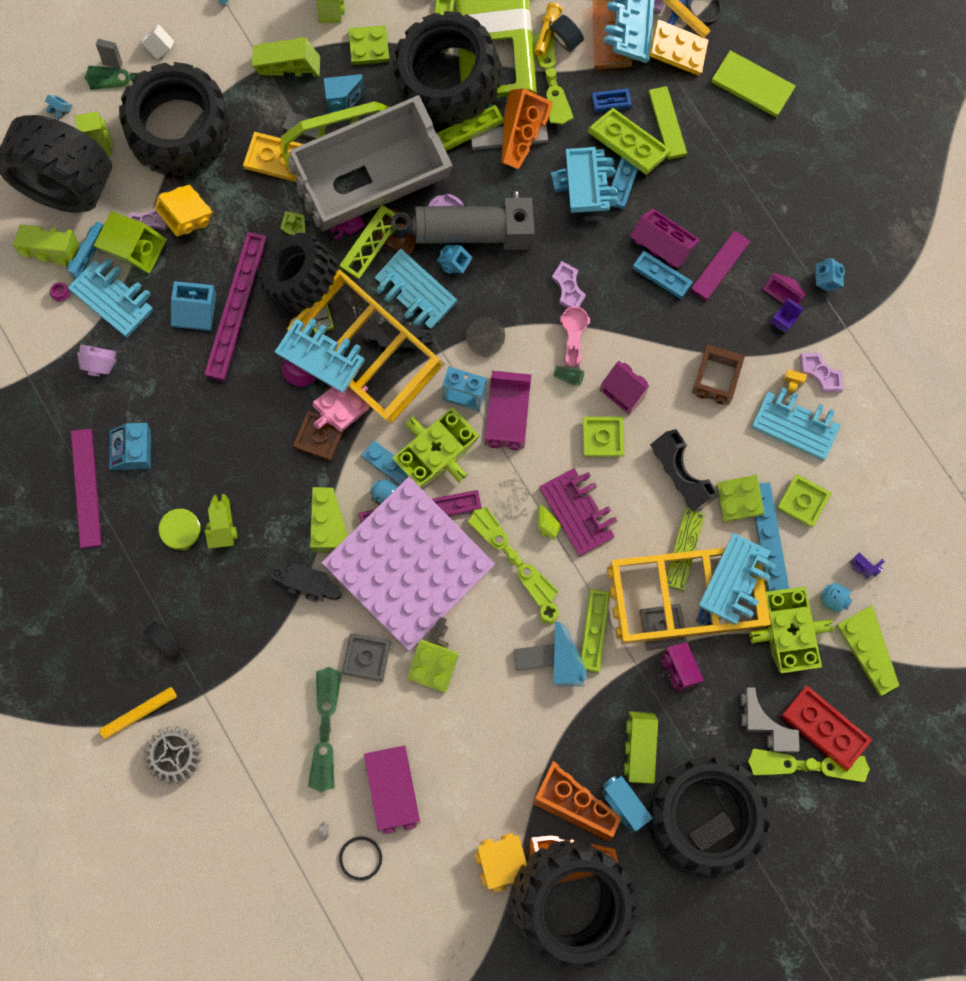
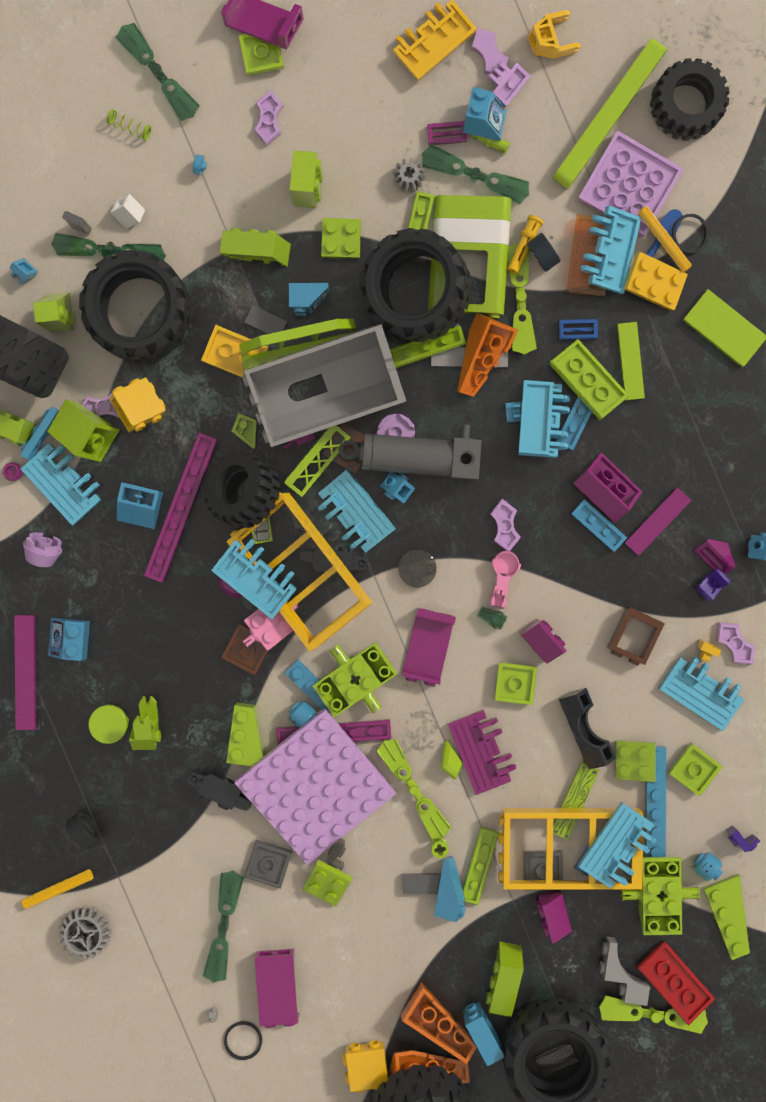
camera: 10 degrees right, 15 degrees up
dark azure window [442,366,487,412] -> none

